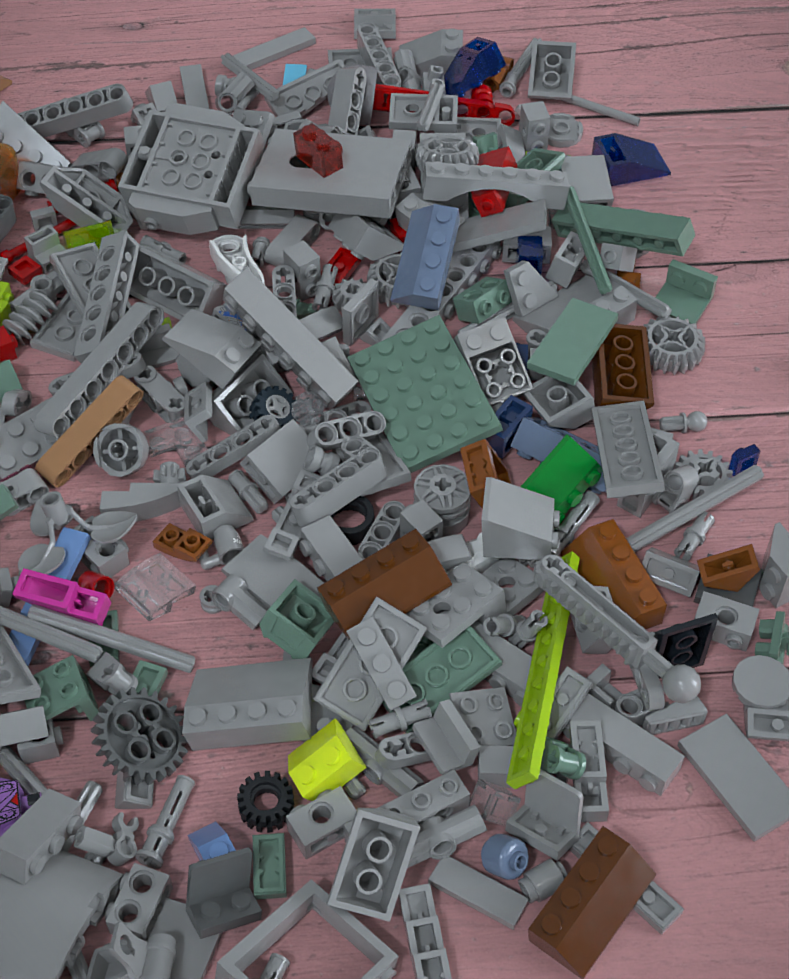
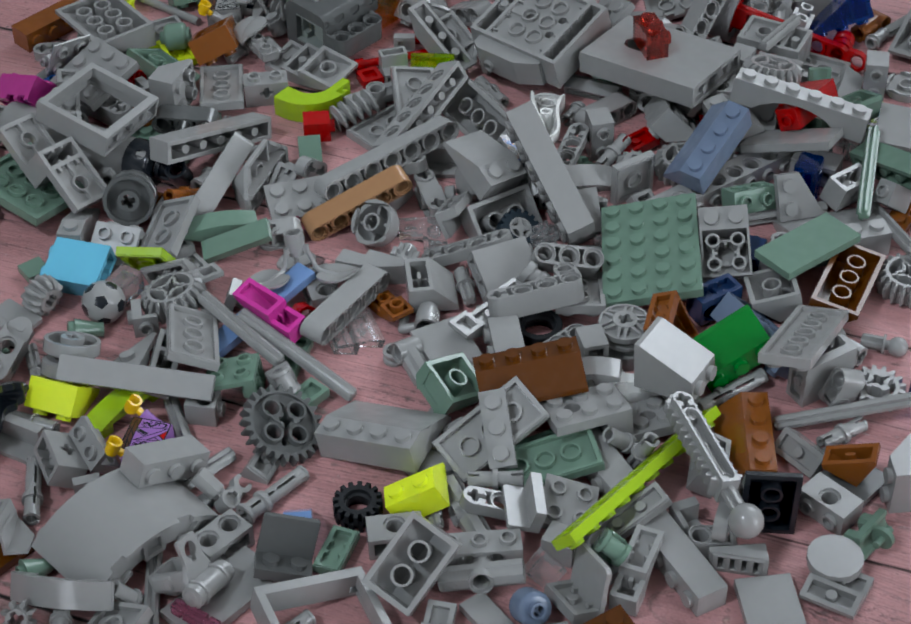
camera: 25 degrees right, 10 degrees down
none -> light grey beam [300,263,391,346]

